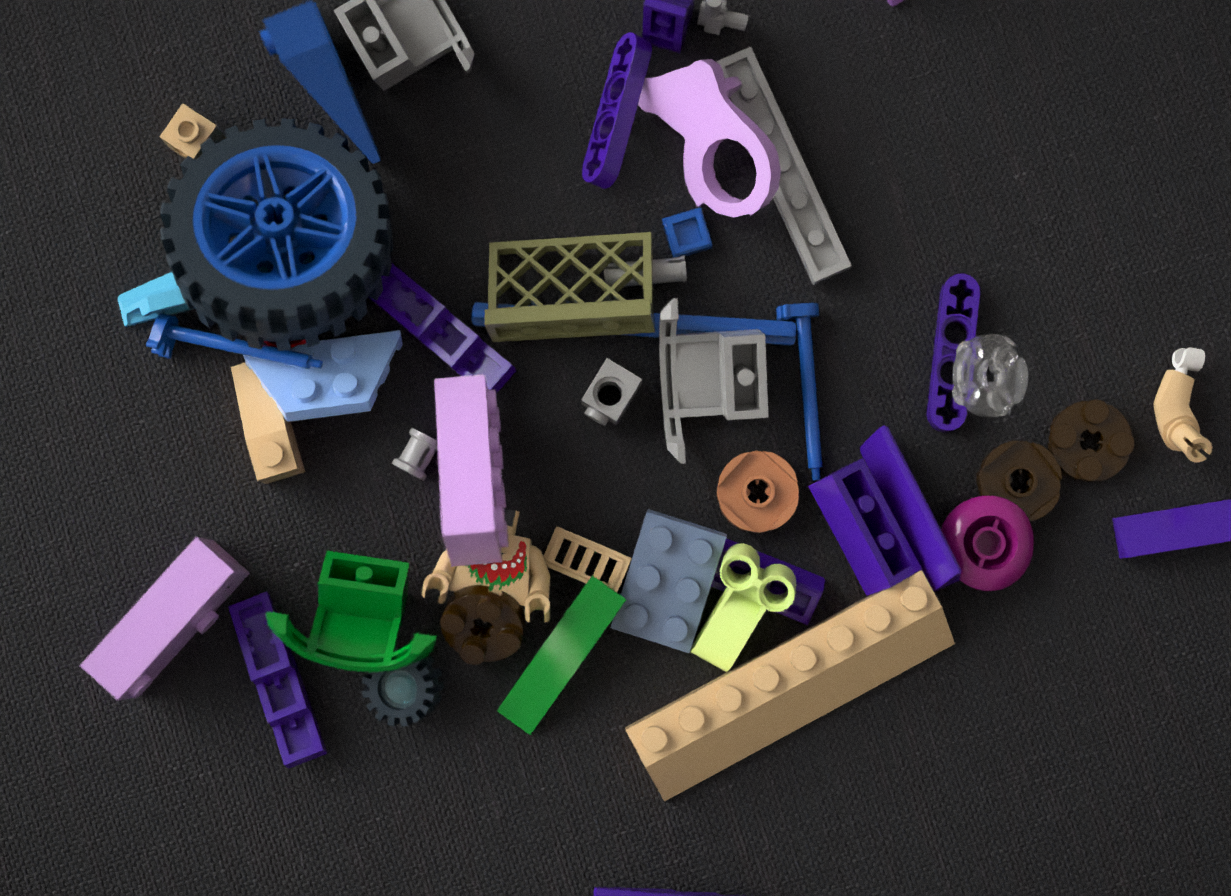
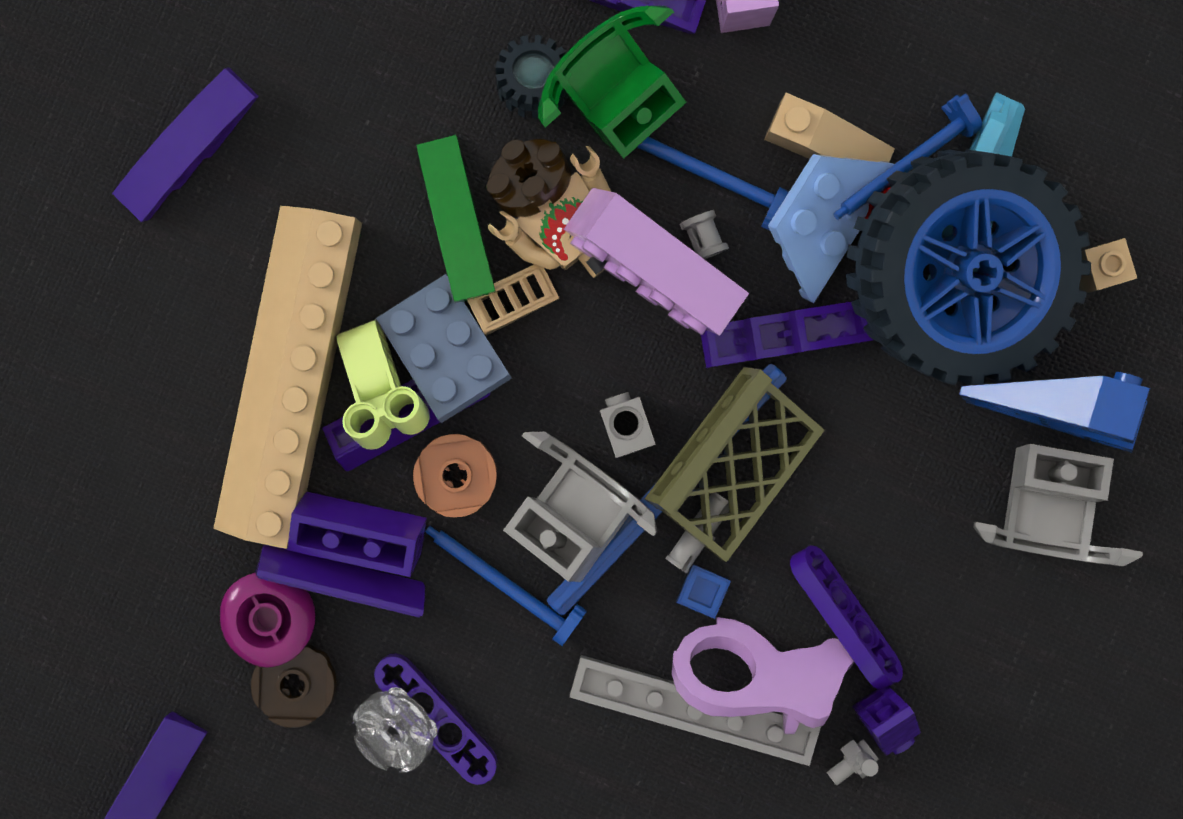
camera: 130 degrees right, 5 degrees up
dark brown plate [1048,400,1134,482] -> none
none -> blue piece [637,137,789,231]

